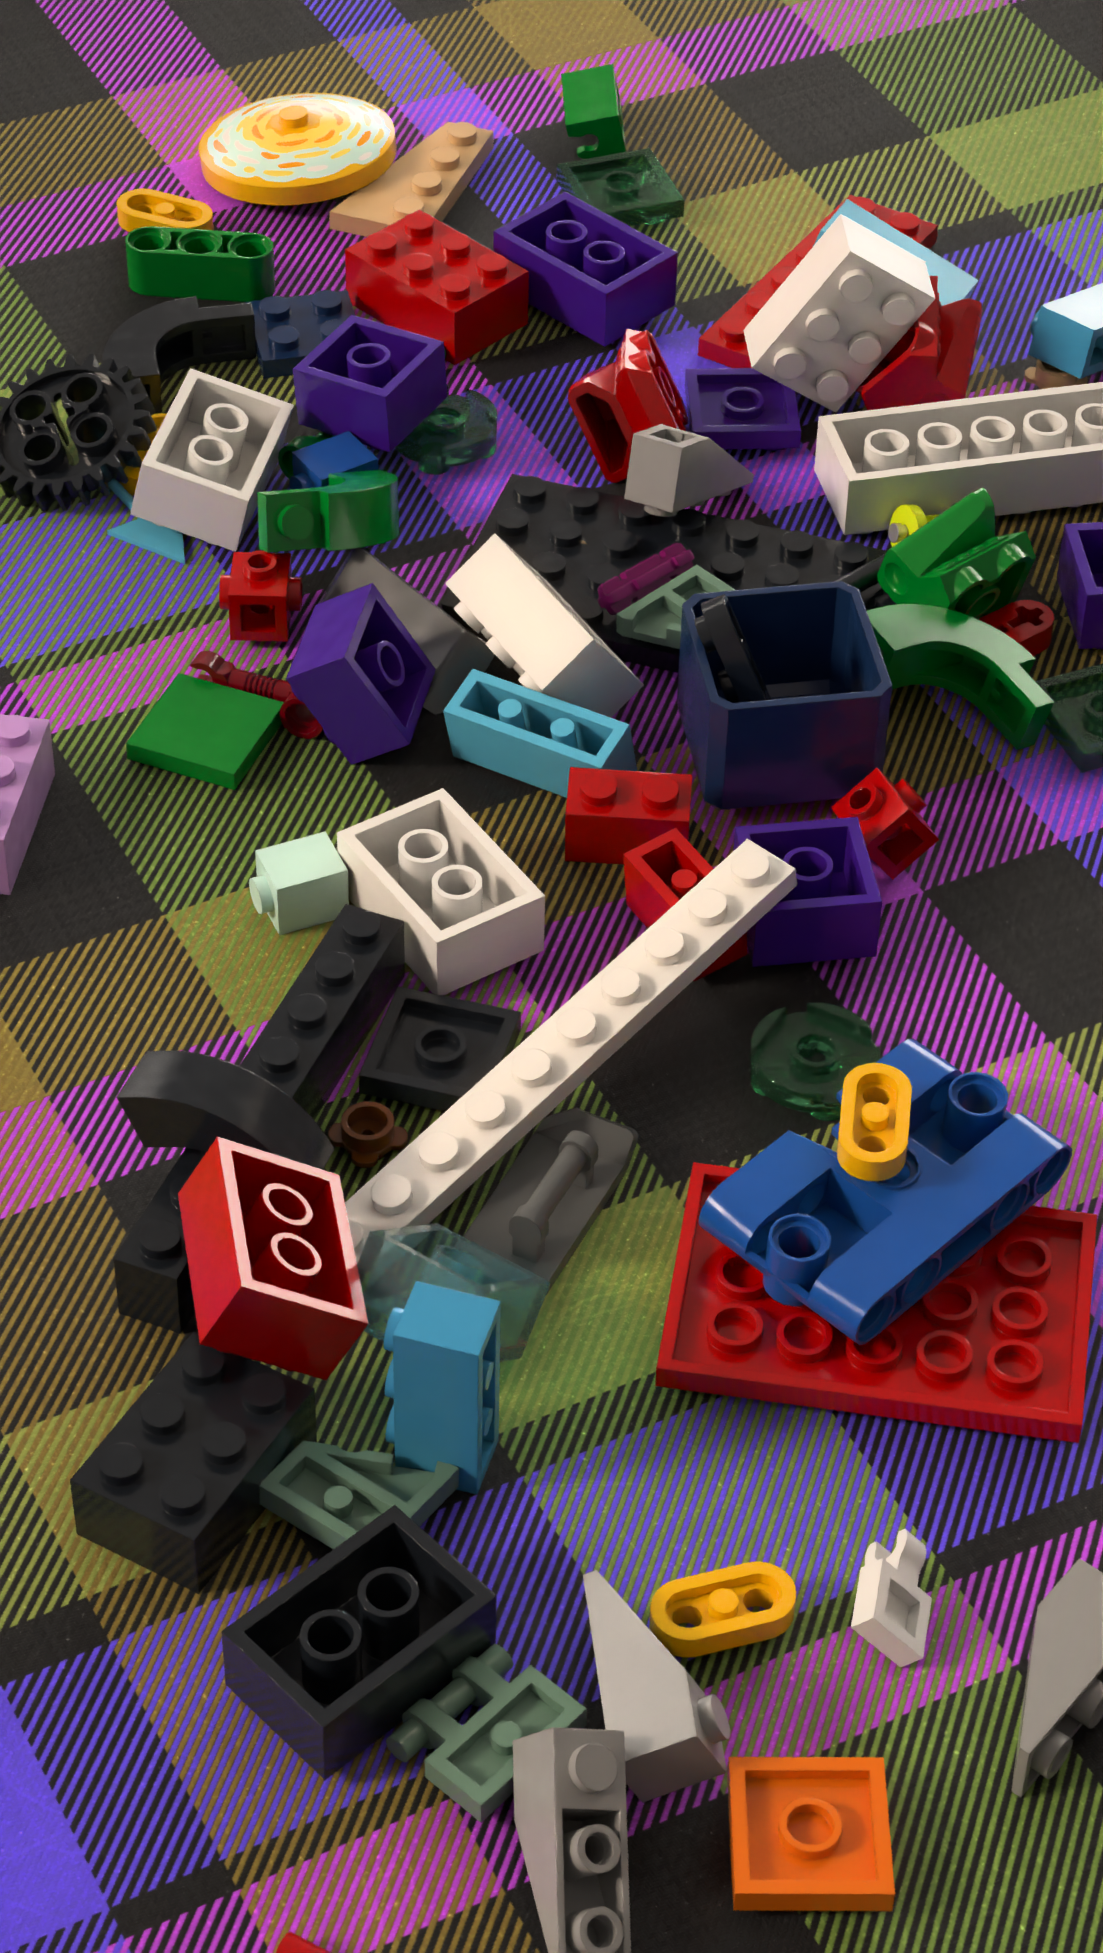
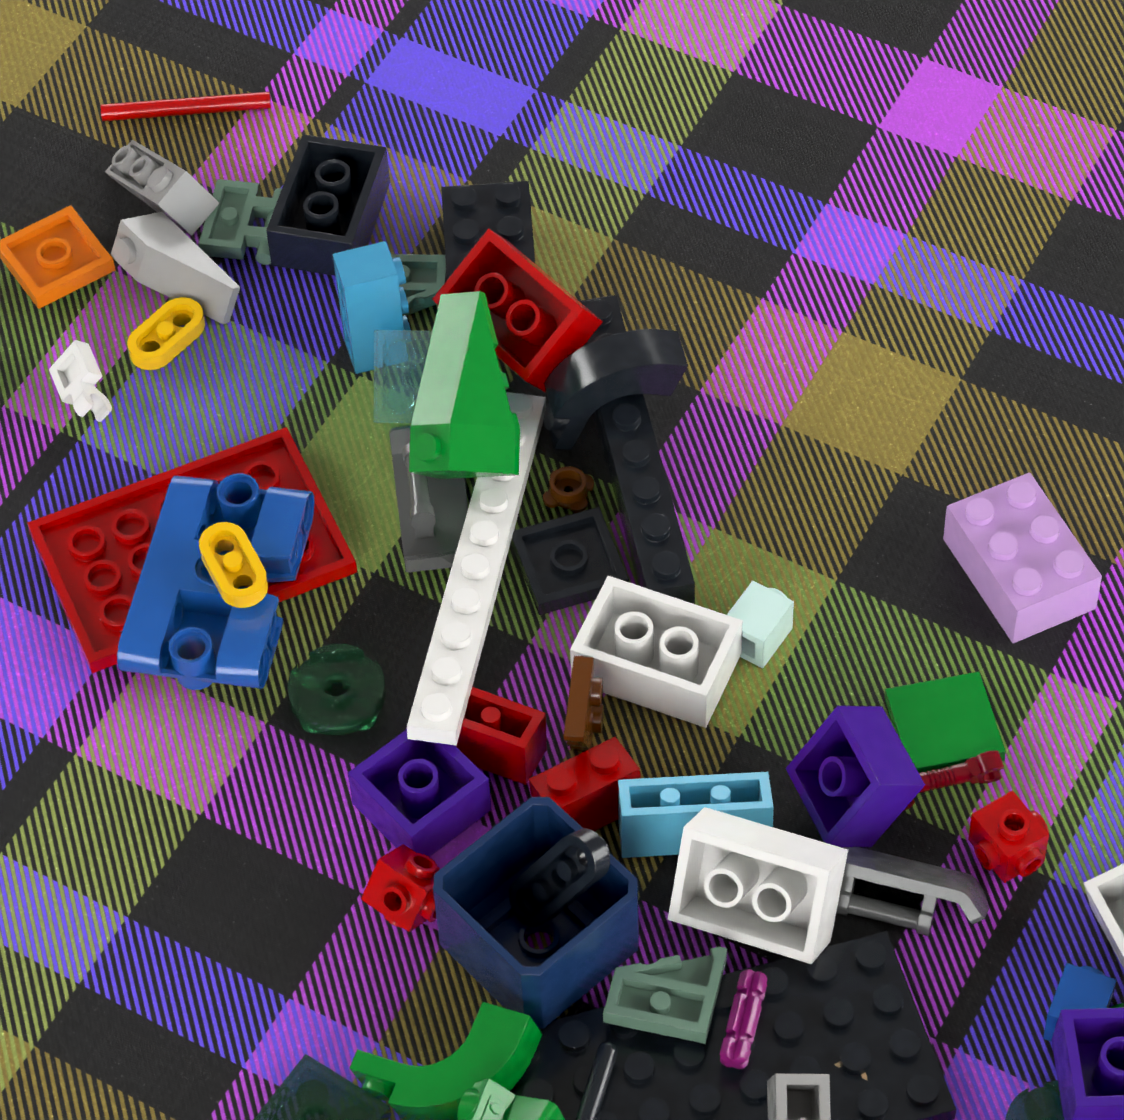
camera: 150 degrees right, 10 degrees up
green arch [257,470,399,552] -> none
none -> green wedge [409,291,520,479]
none -> reddish brown wing [563,656,604,751]

